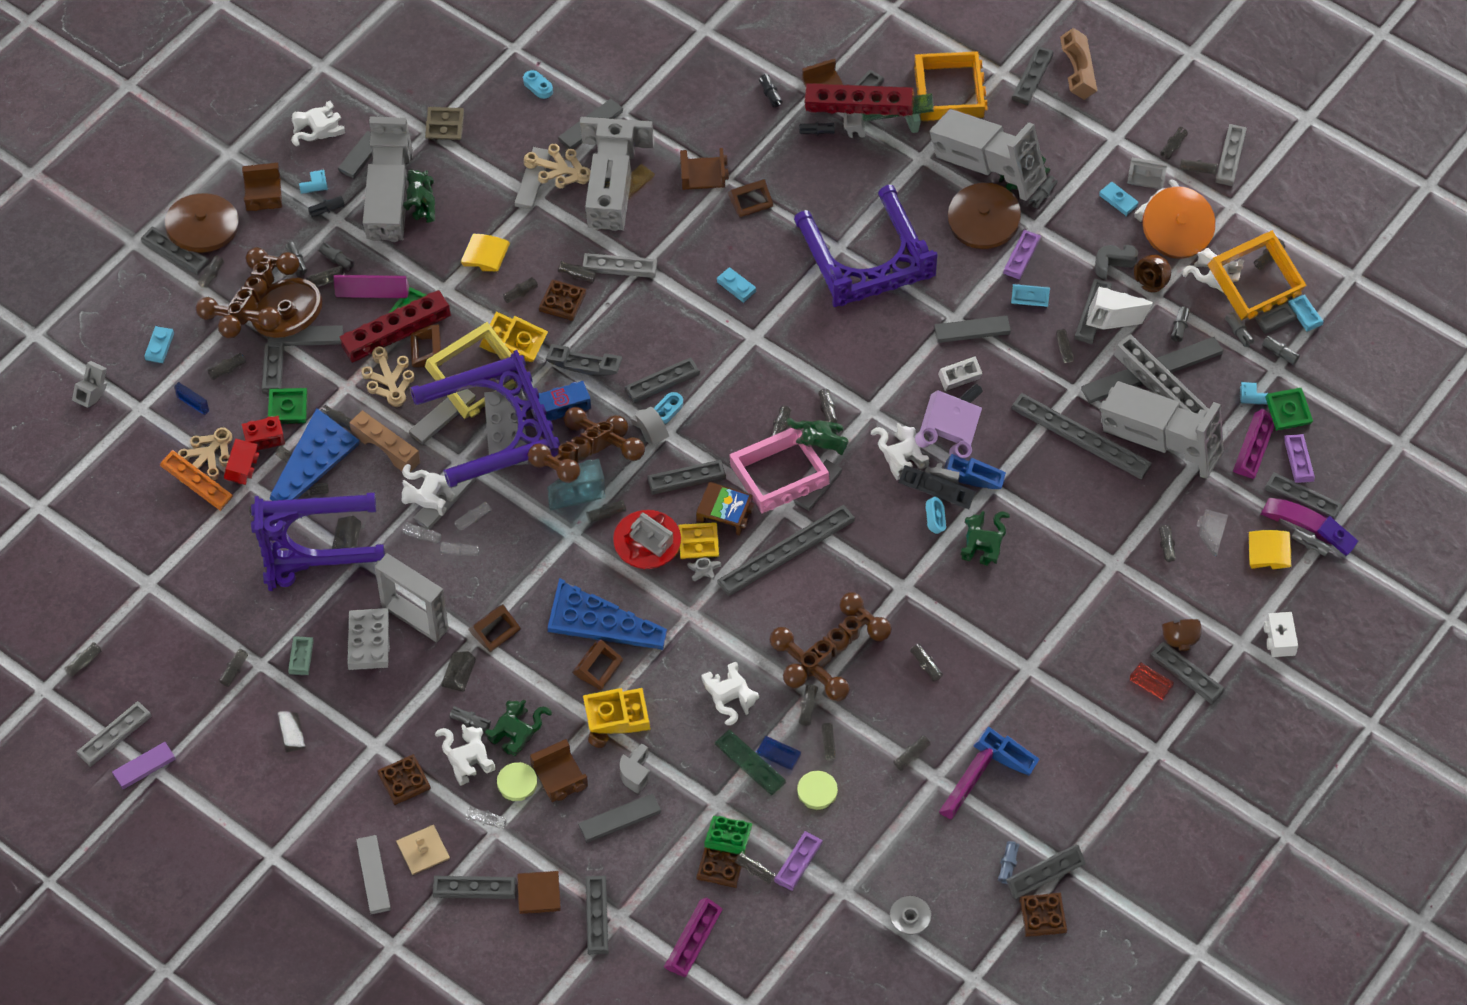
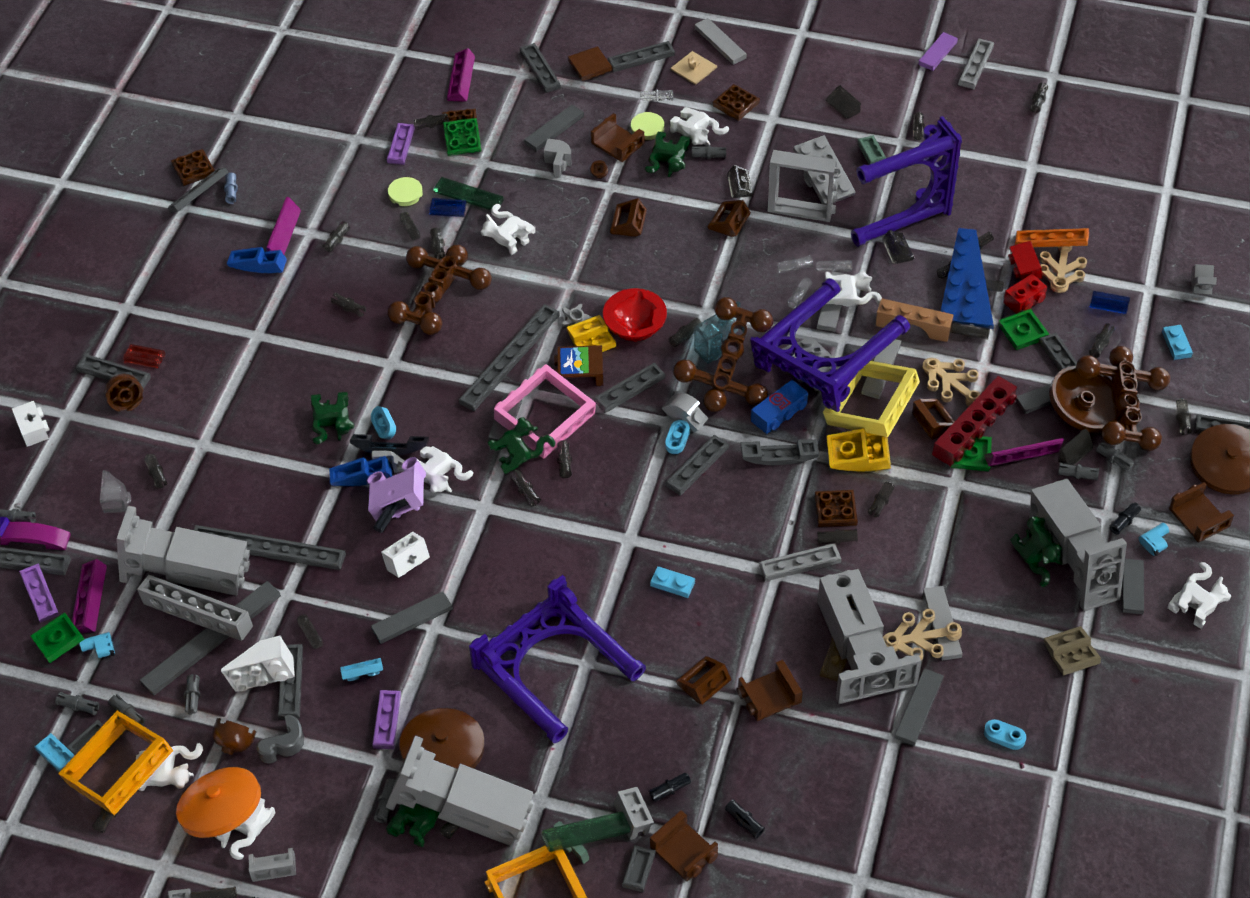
camera: 160 degrees right, 5 degrees down
yellow slope [461,234,510,271] -> none
blue wing [547,578,667,650] -> none
yellow slope [583,688,651,734] -> none
light grey hinge [630,513,673,557] -> none
dark red brick [804,84,914,116] -> none
light grey dish [890,896,931,935] -> none
medium azure plate [1099,182,1139,216] -> none
yellow slope [1249,530,1292,570] -> none

